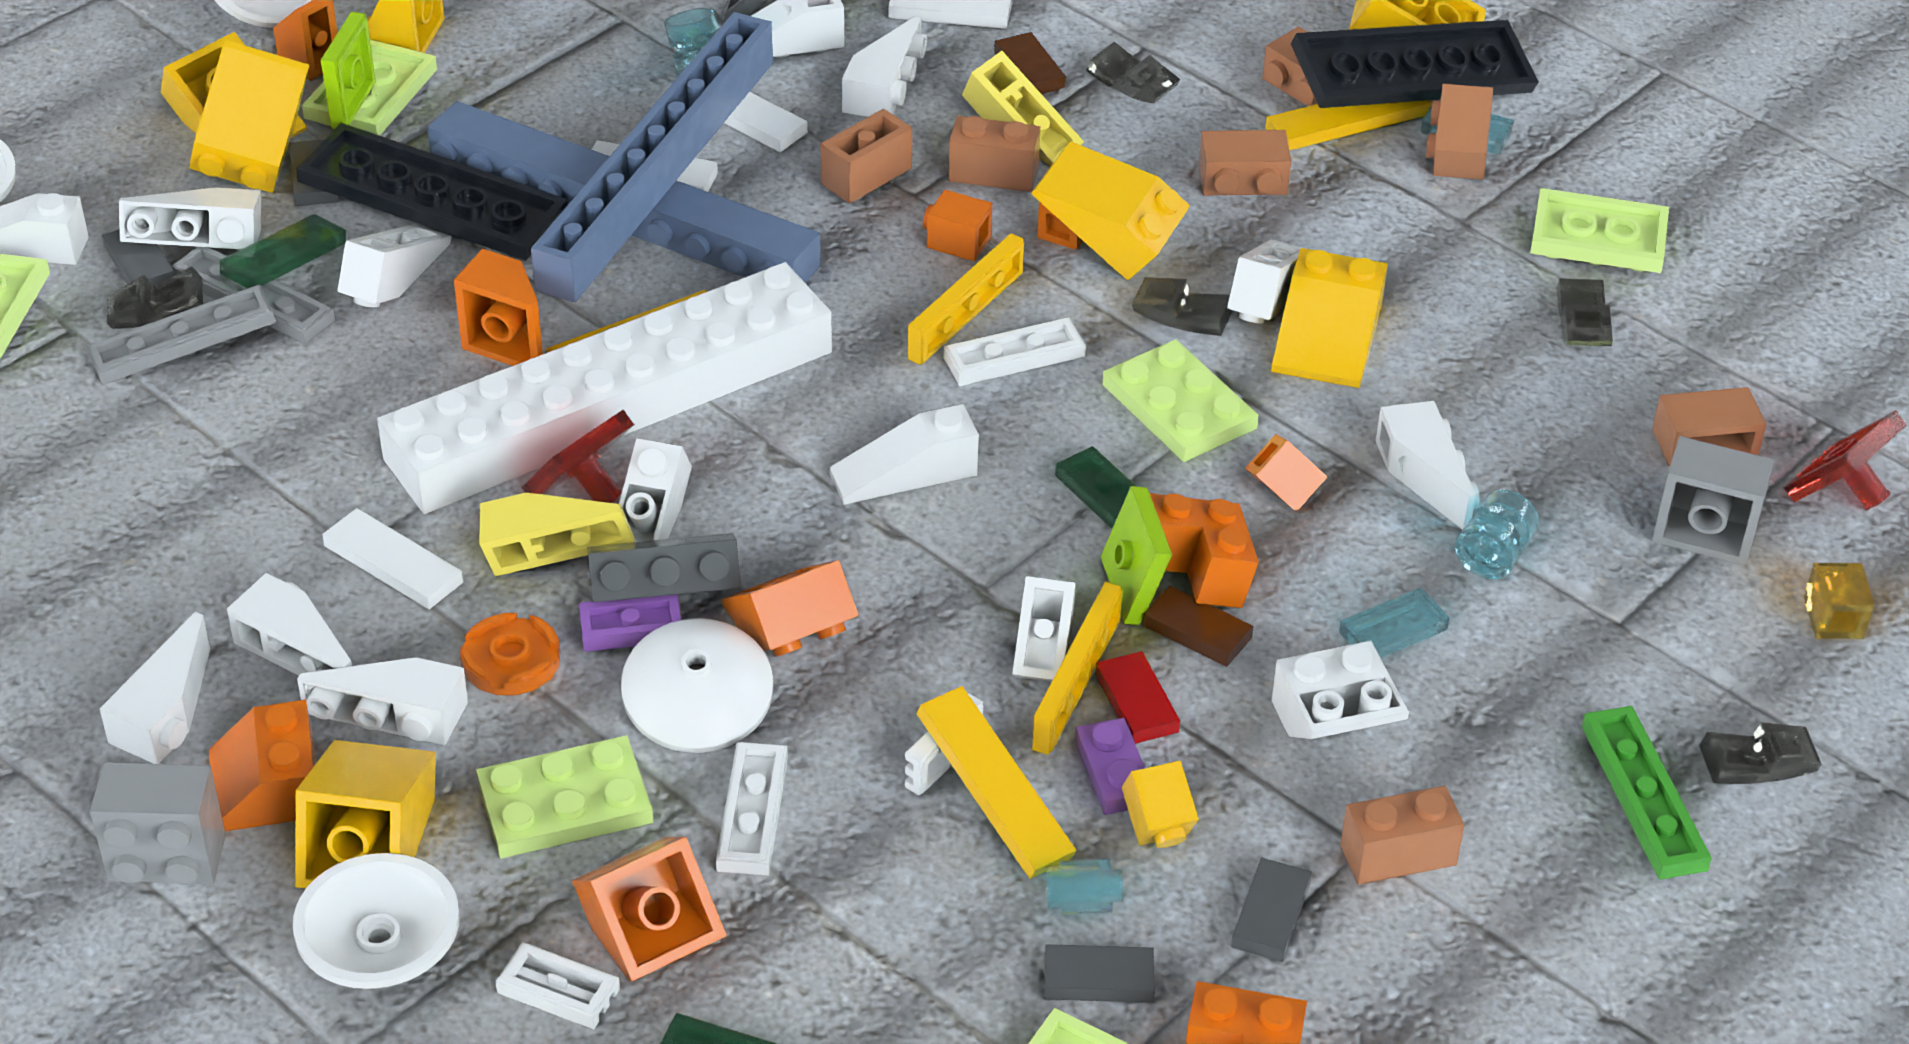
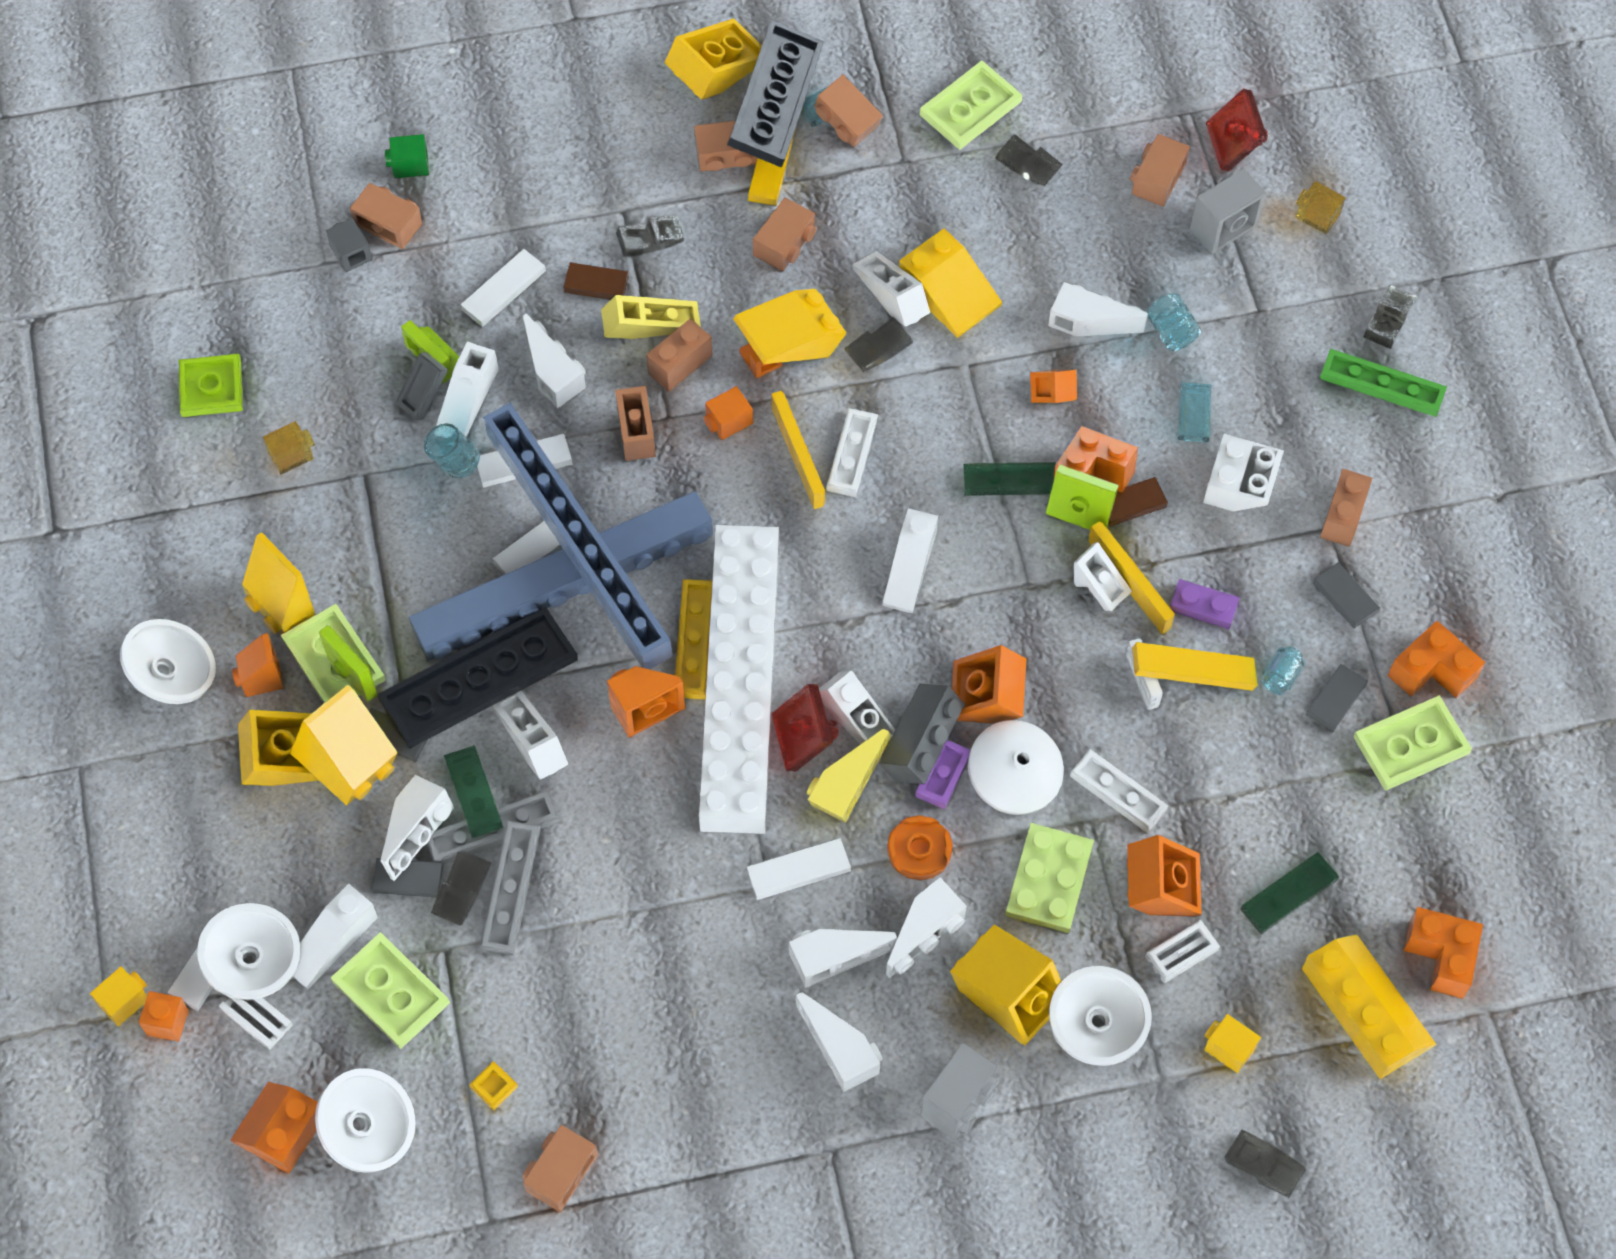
camera: 55 degrees left, 20 degrees up
orange slope [209,699,316,831] -> none
red tile [1095,651,1180,744] -> none
yellowish green plate [1102,339,1259,462] -> none
yellow brick [1121,760,1199,848] -> none

